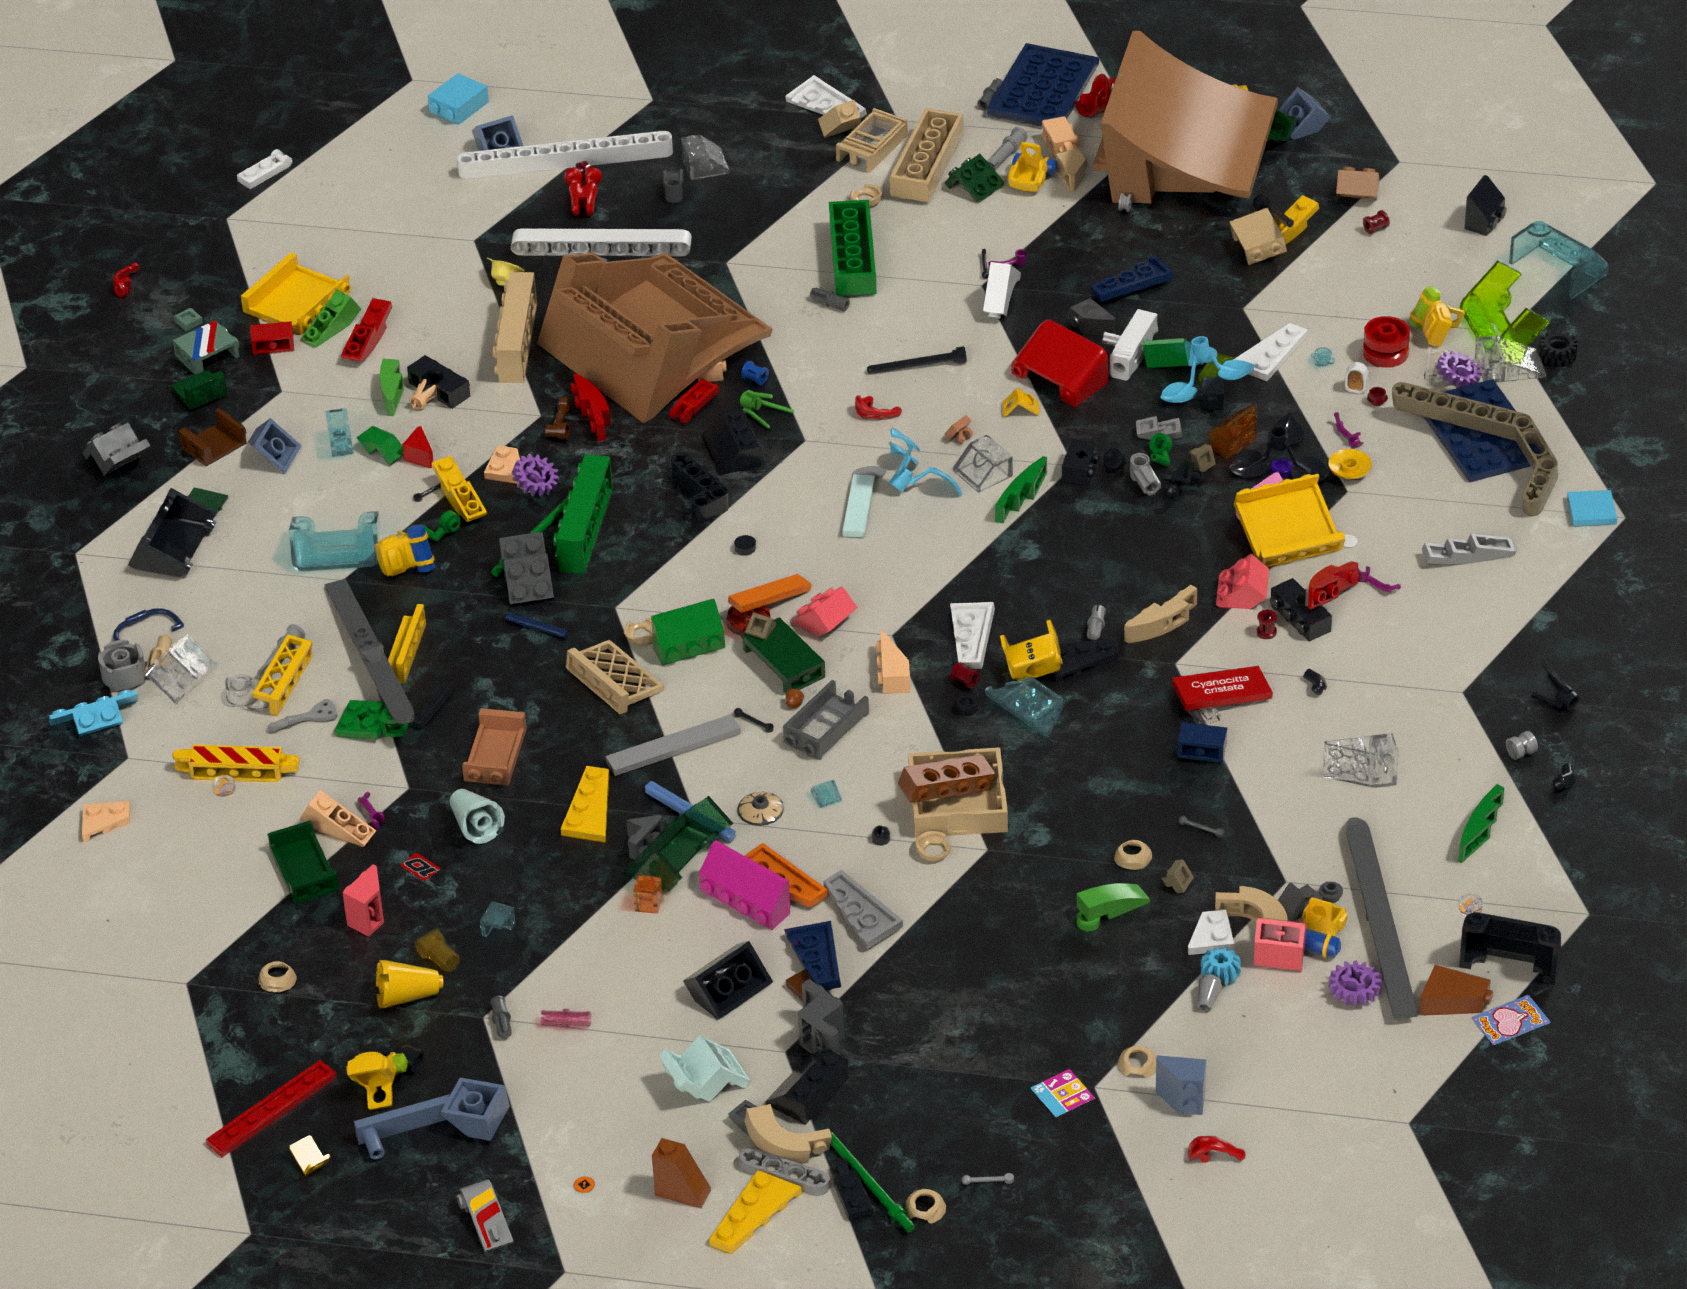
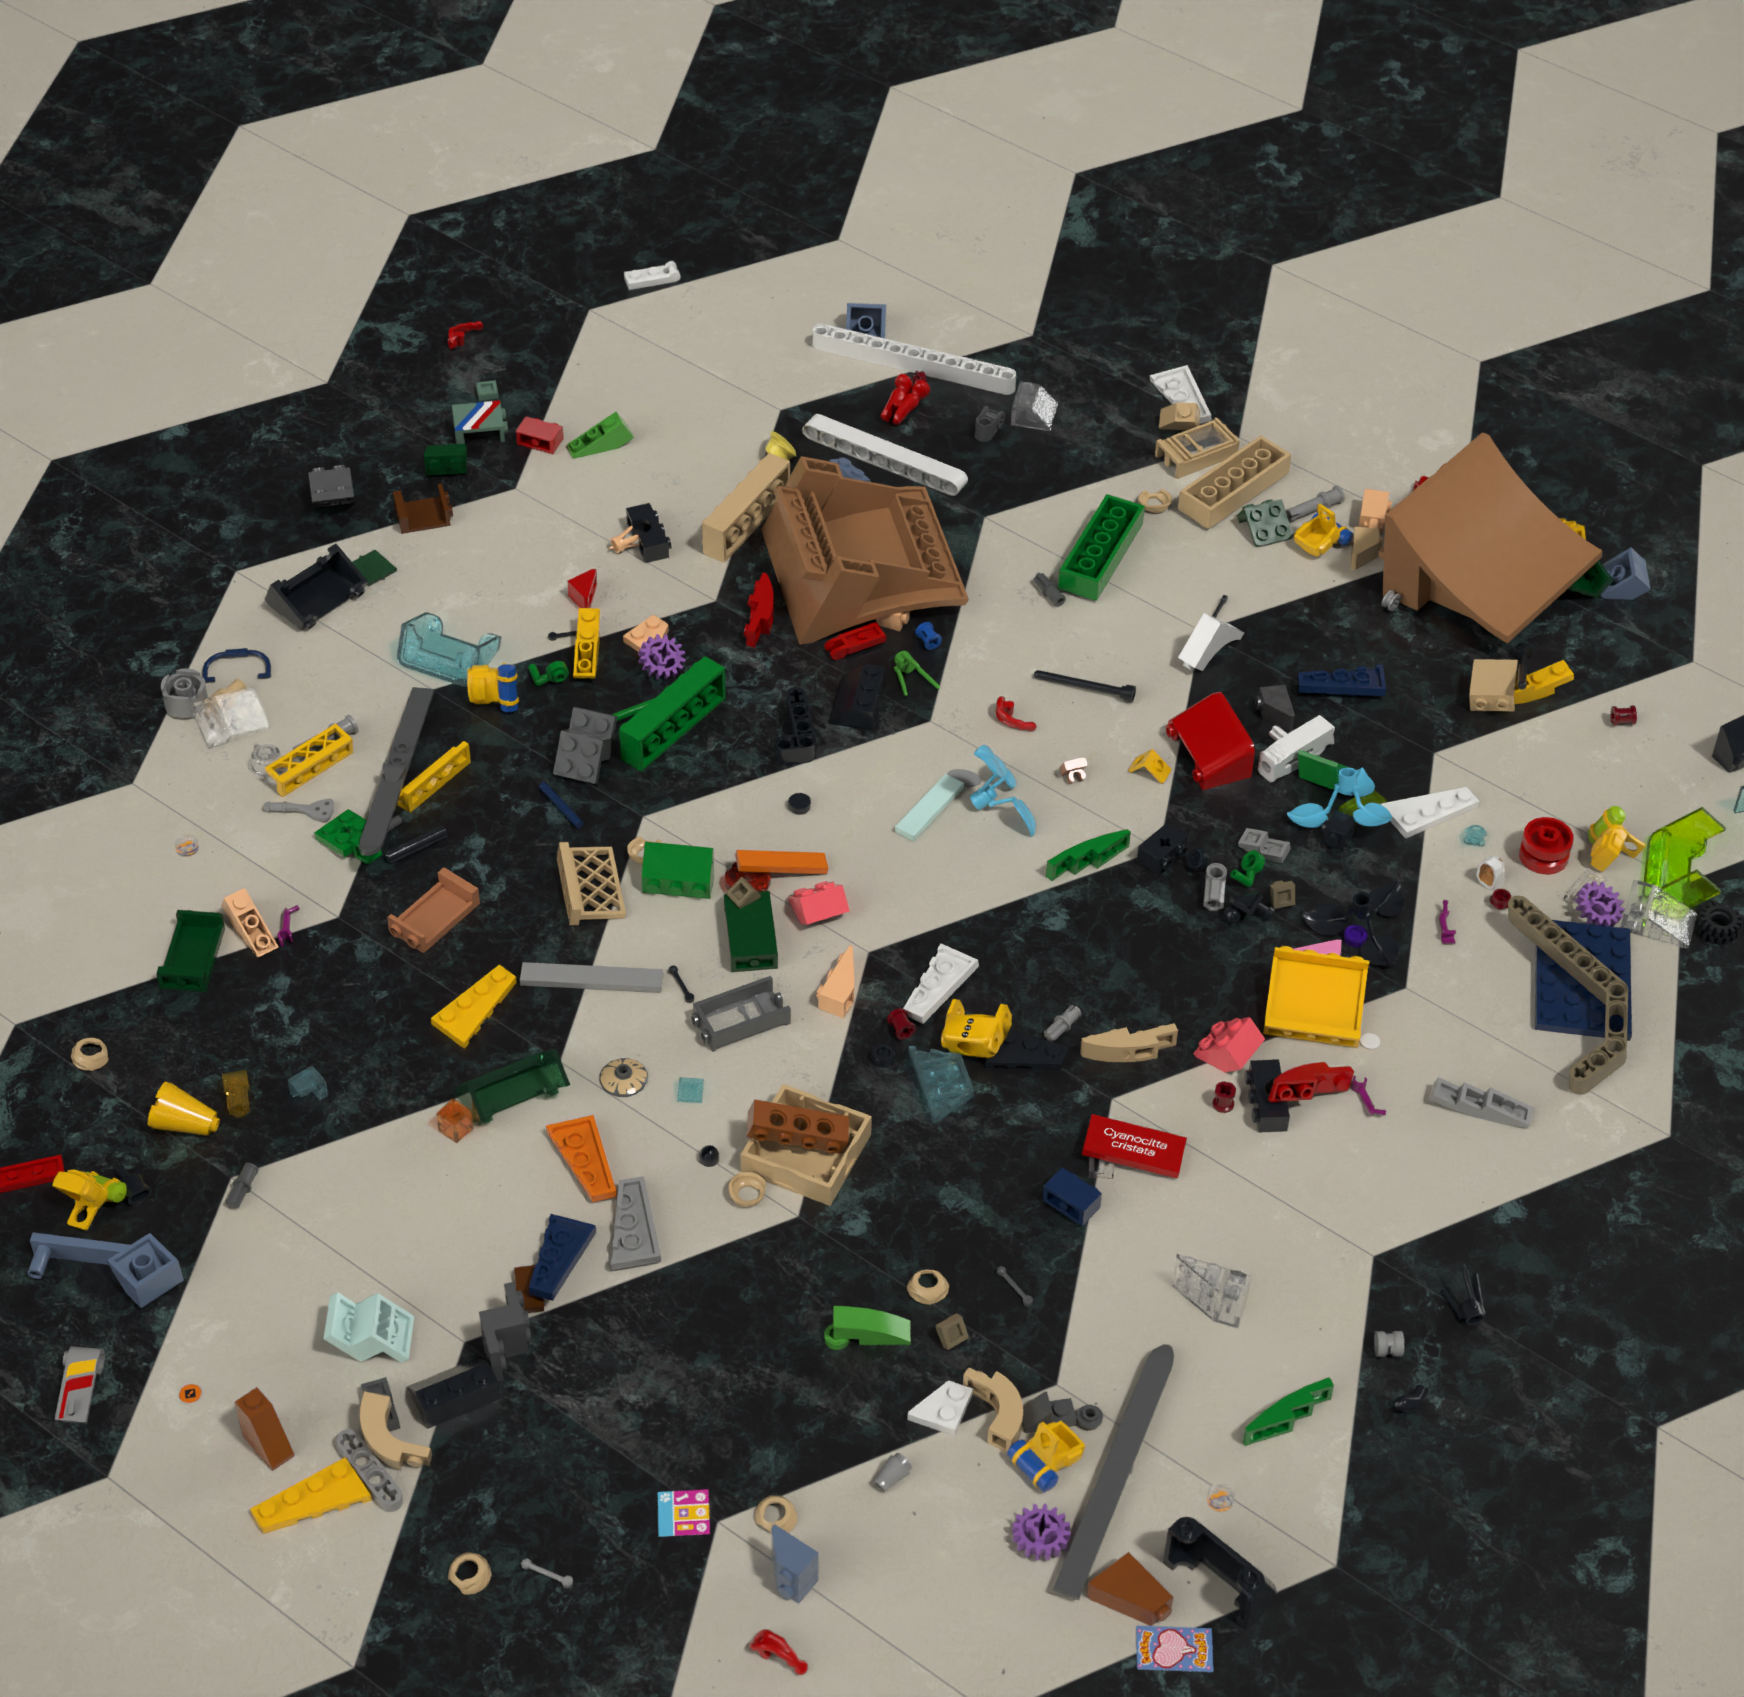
camera: 25 degrees right, 5 degrees up
medium azure bracket [49,690,138,736] -> none
light nougat wing [82,801,131,842] -> none
yellow hinge [172,744,300,782] -> none
yellow panel [241,252,351,335] -> none
sand blue slope [248,418,302,474] -> none
clear light blue piece [325,408,353,457] -> none
red slope [341,298,393,362] -> none
coral slope [342,864,384,937] -> none
green slope [357,426,403,465] -> none
bright green slope [380,358,404,416] -> none
sticker [401,853,440,881] -> none
medium azure brick [427,73,489,125] -> none
light aqua cone [450,789,505,844] -> none
clear pink pin [541,1009,591,1028] -> none
reddish brown brick [545,397,571,440] -> none
dark grey slope [627,815,664,861] -> none
medium blue axle [645,781,736,842] -> none
black slope [683,941,773,1019] -> none
dark pink slope [699,840,790,930] -> none
dark orange hinge [785,689,804,709] -> none
green bar [830,1132,915,1233] -> none
black hinge [833,1158,873,1221] -> none
clear slope [953,435,1013,493] -> none
dark grey pin [977,78,1003,110] -> none
dark blue plate [987,43,1099,126] -> none
magenta piece [988,249,1026,270] -> none
medium azure gear [1200,947,1241,986] -> none
clear orange slope [1209,404,1257,459] -> none
coral slope [1254,917,1307,971] -> none
black arm [1303,668,1327,695] -> none
yellow dish [1328,449,1372,479] -> none
medium nougat slope [1336,167,1380,199] -> none
medium azure tile [1567,490,1617,526] -> none

